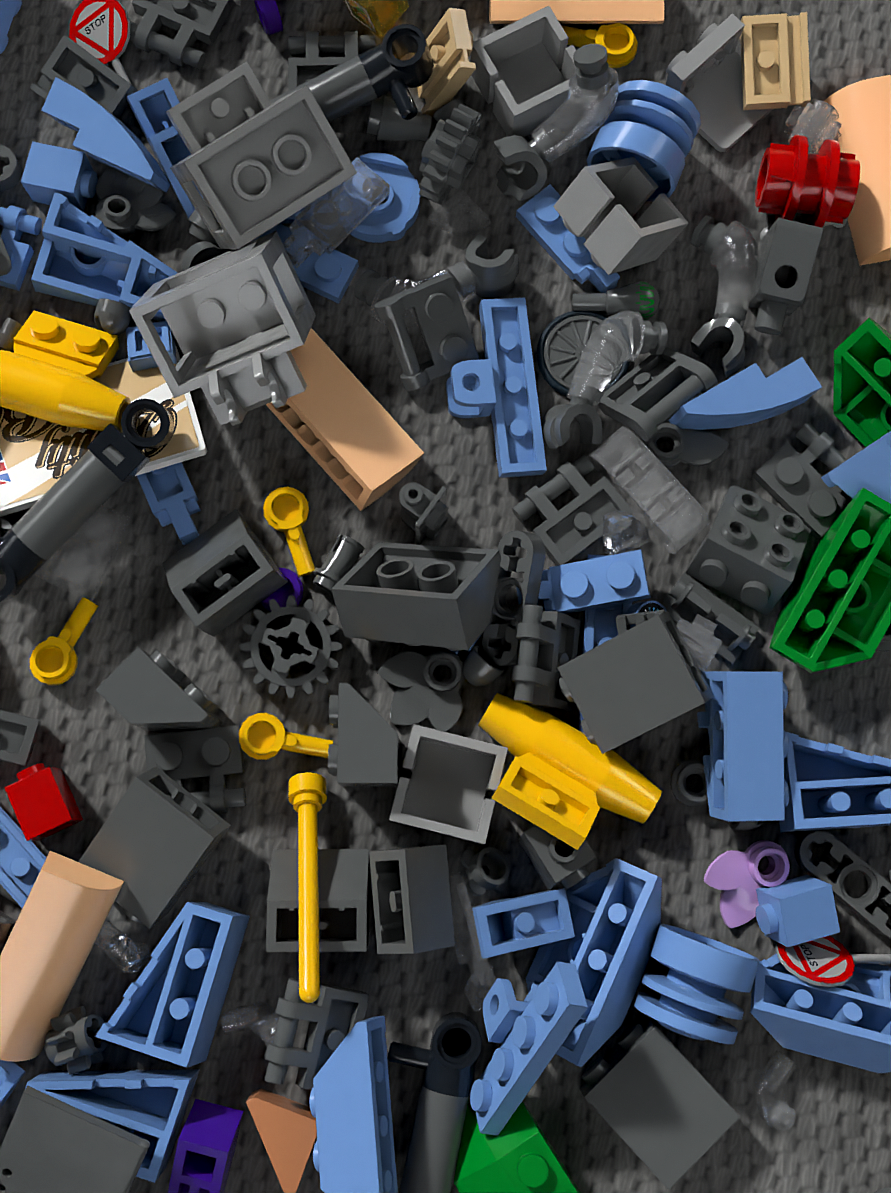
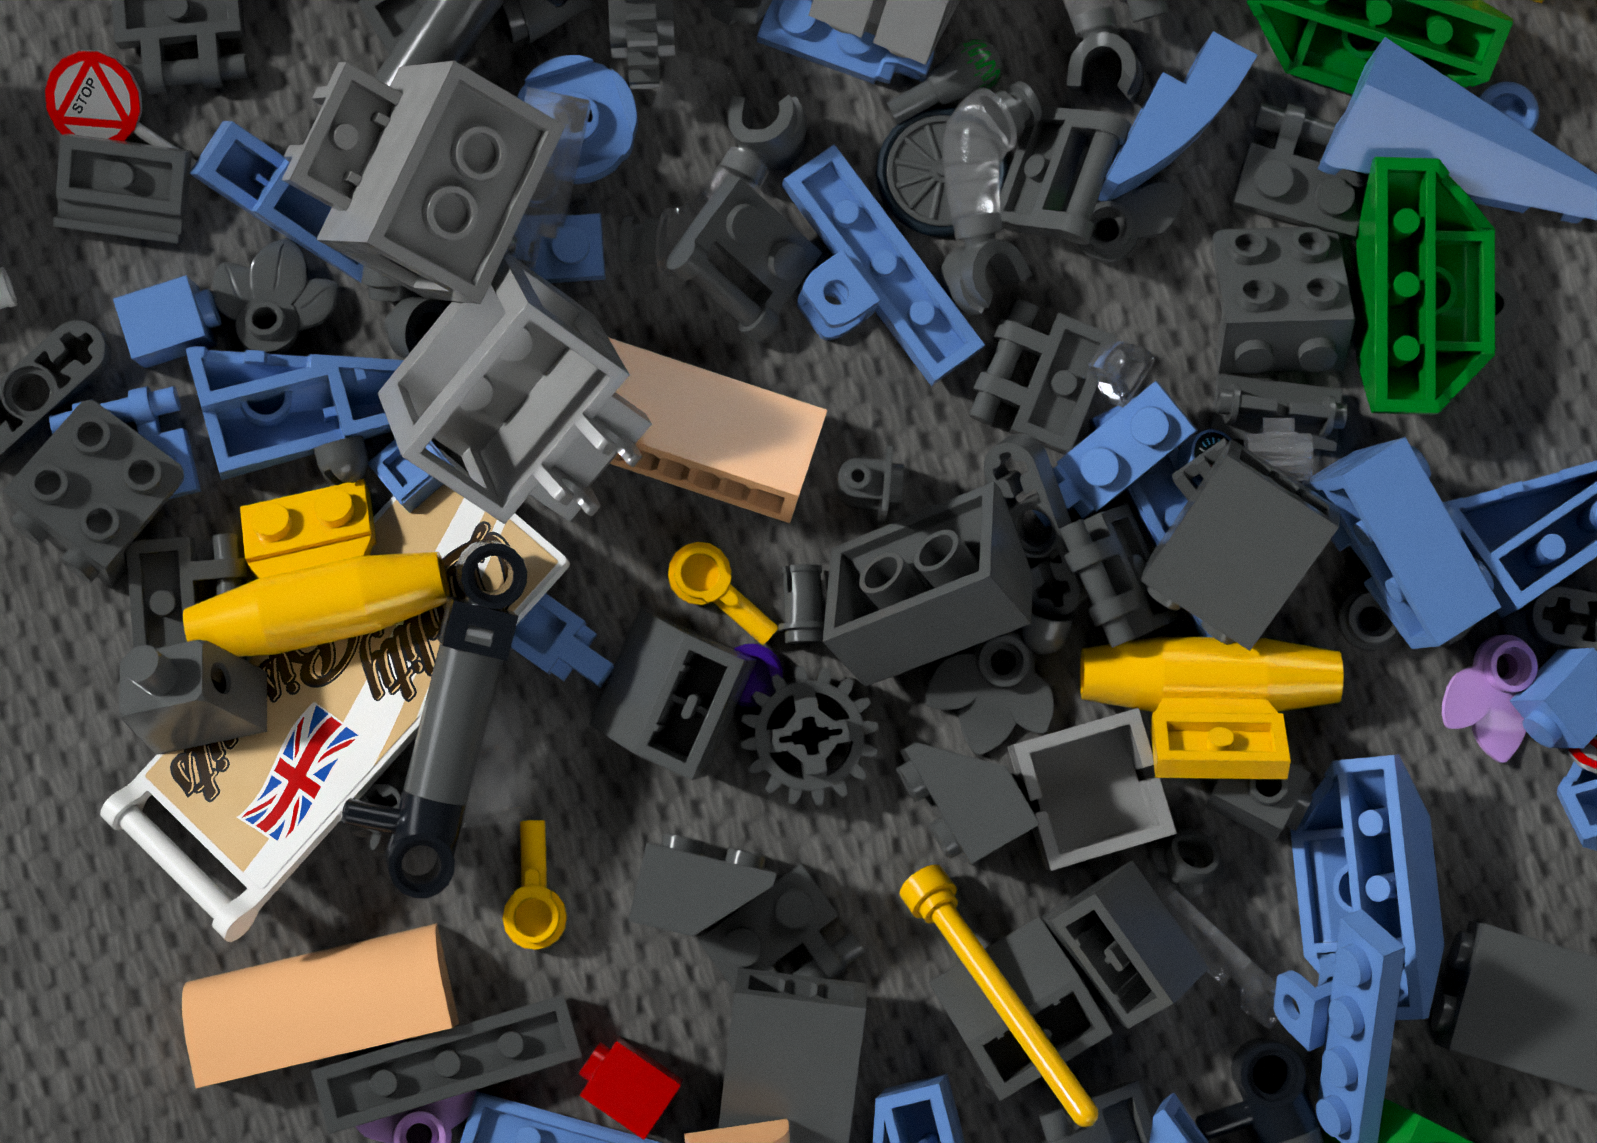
camera: 30 degrees left, 5 degrees up
medium blue slope [41,77,170,193] -> none
yellow plate [239,713,333,760] -> none
medium blue slope [472,888,575,958] -> none
clear beam [587,426,710,554] -> none
medium blue wheel [634,923,760,1044] -> none

